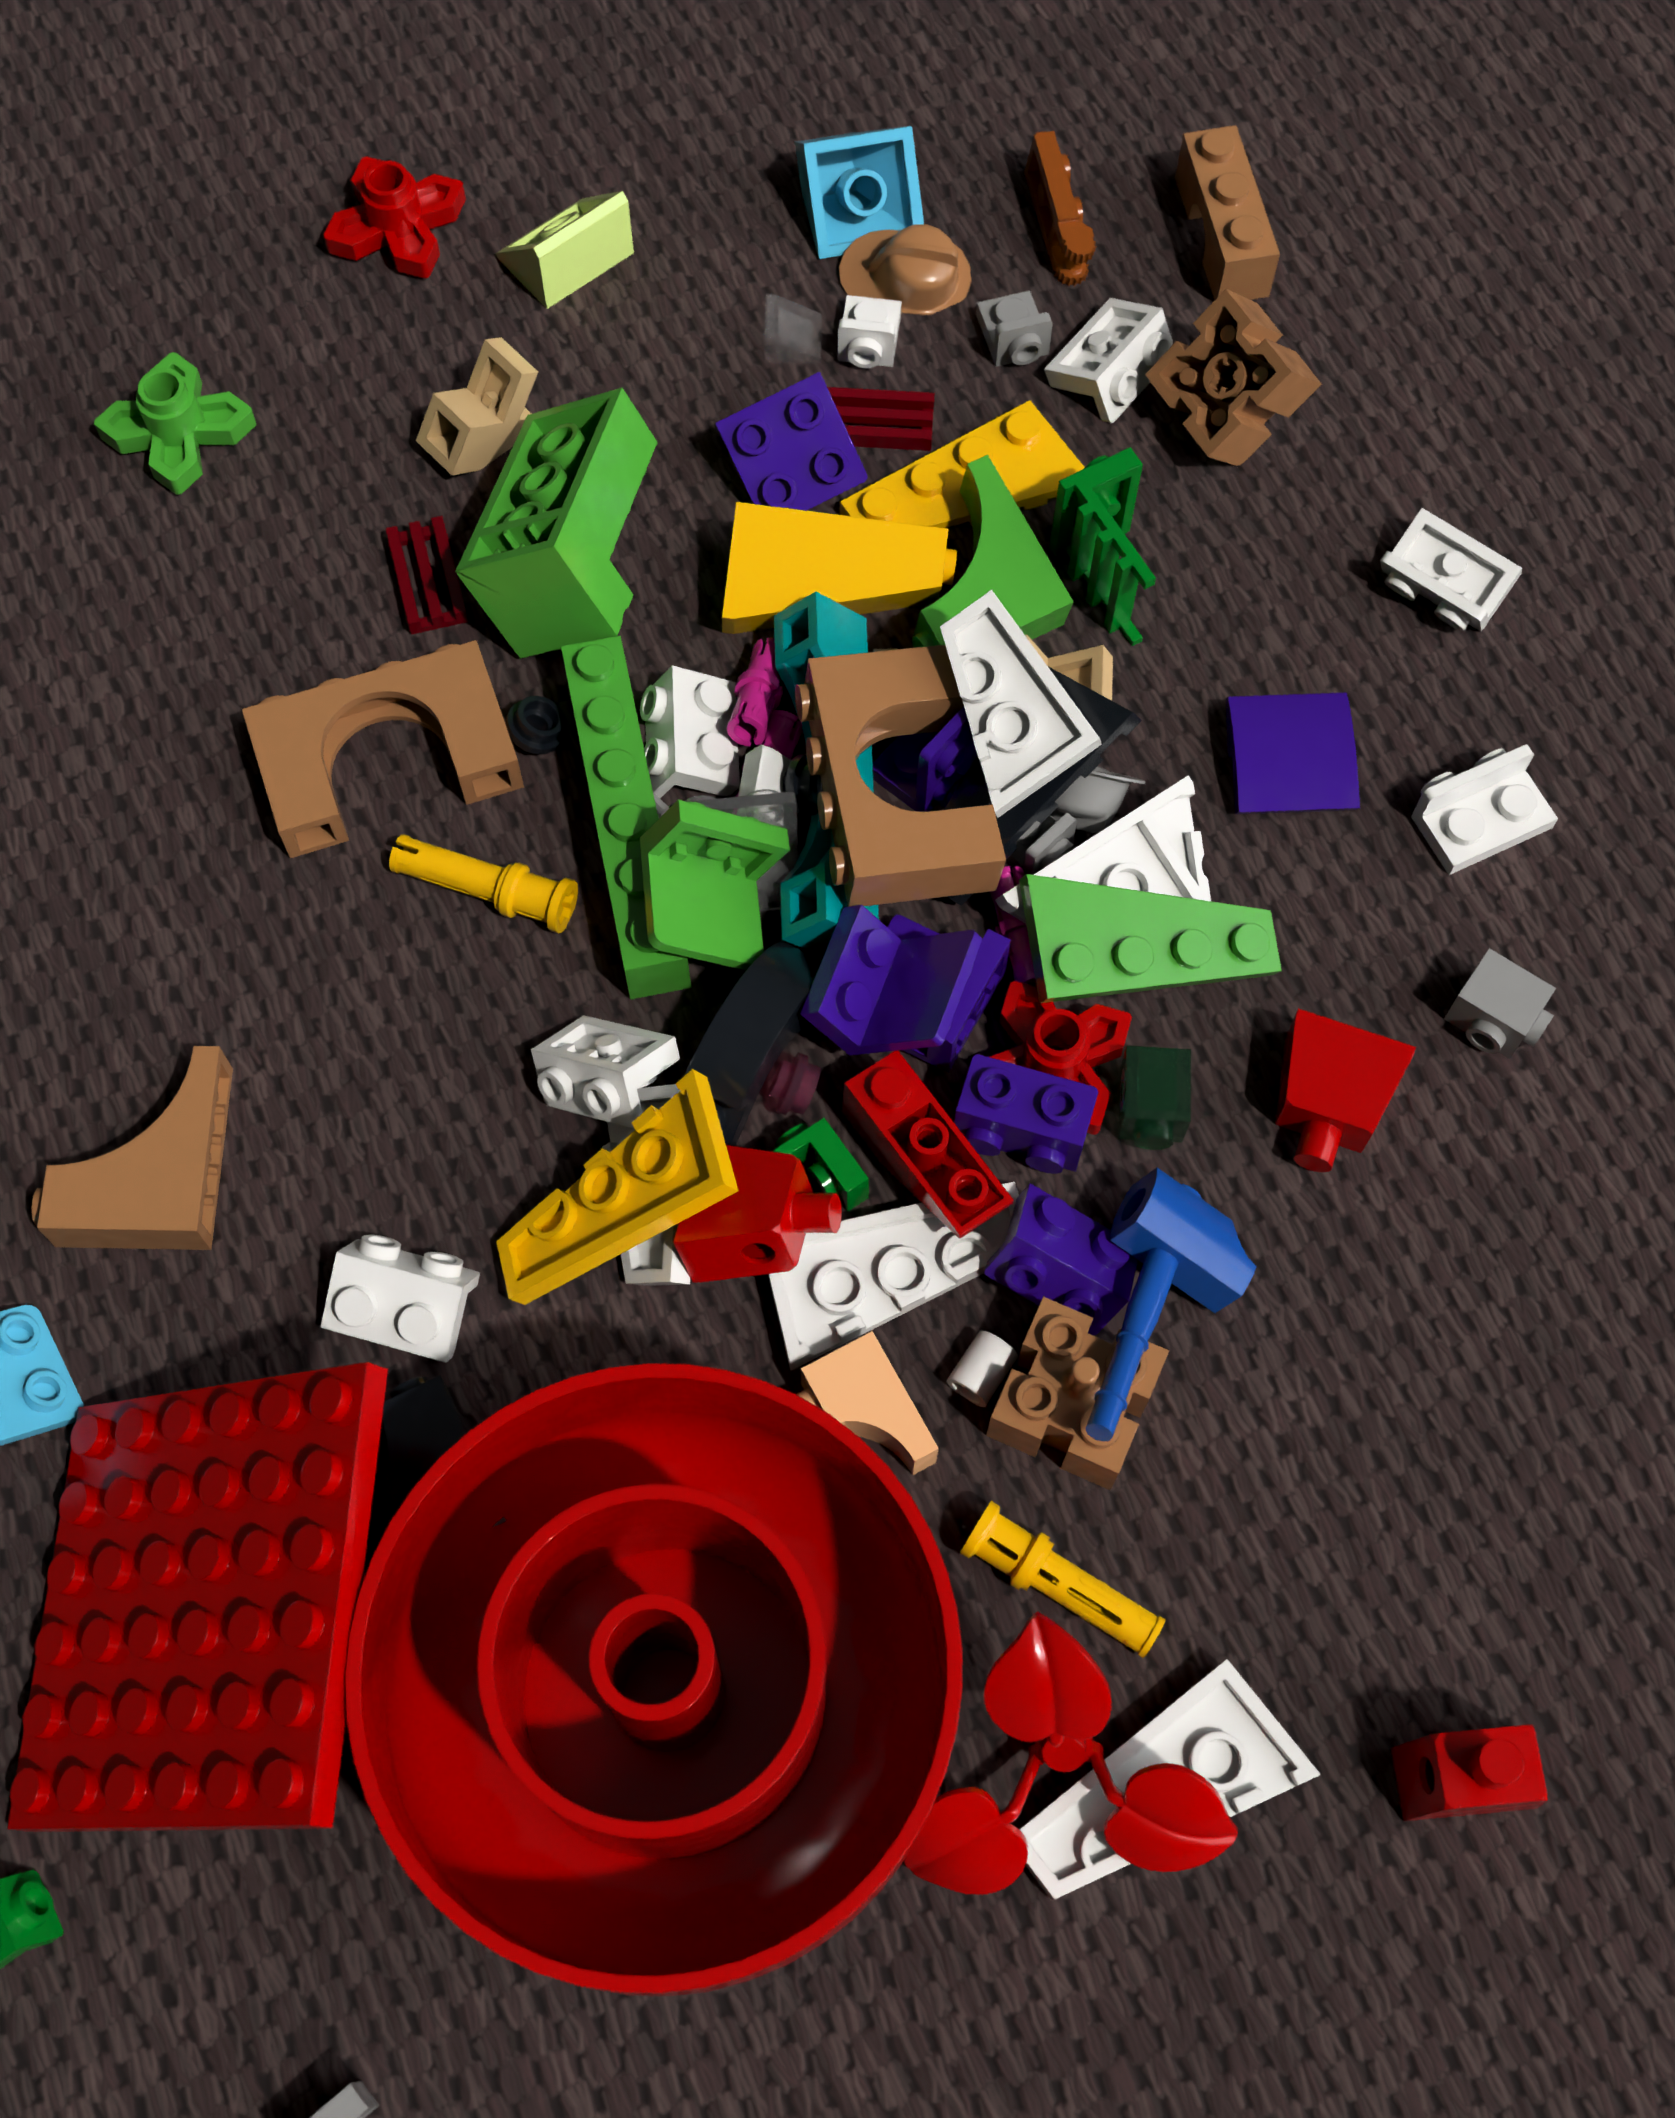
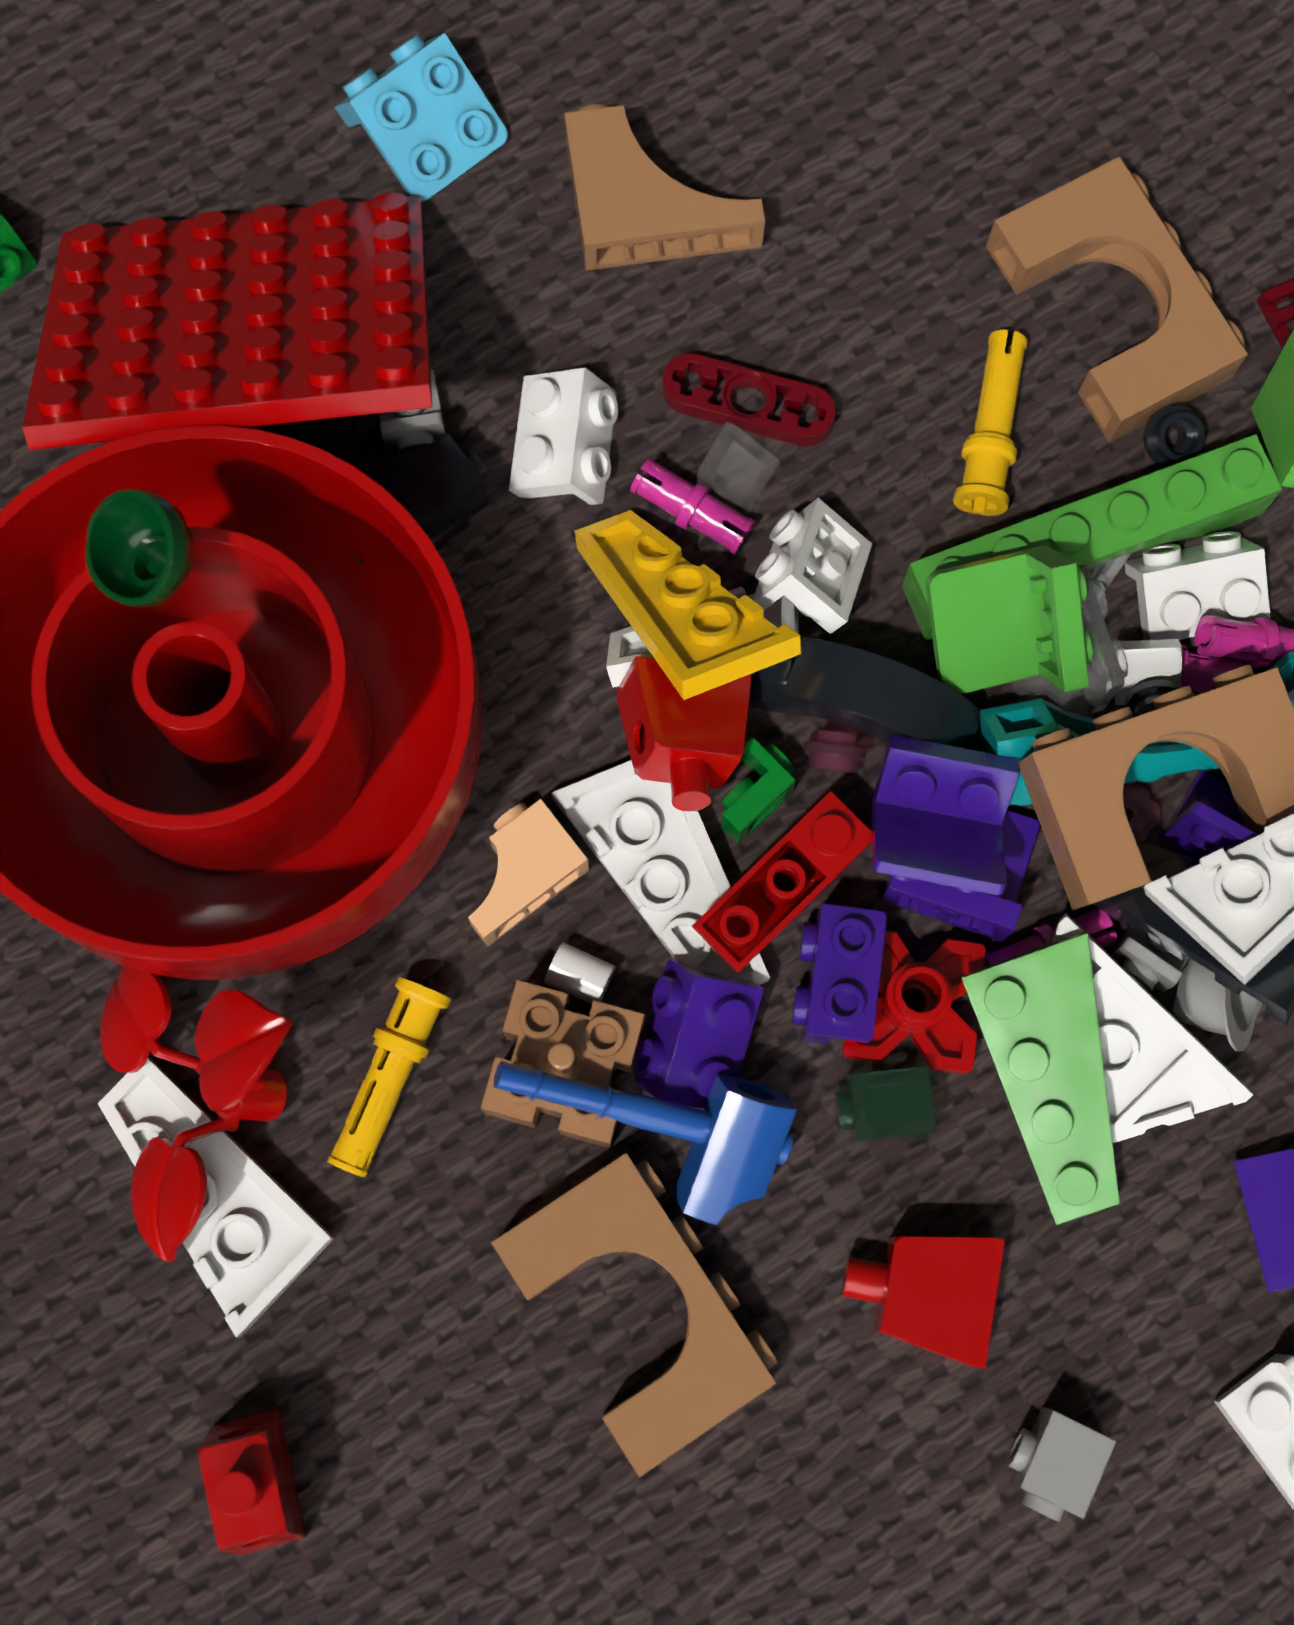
camera: 80 degrees right, 10 degrees up
none -> dark green piece [85,489,193,607]
none -> medium nougat arch [491,1153,778,1478]
none -> dark pink pin [630,457,756,555]
none -> dark red beam [662,353,835,447]
none -> clear slope [697,421,780,514]

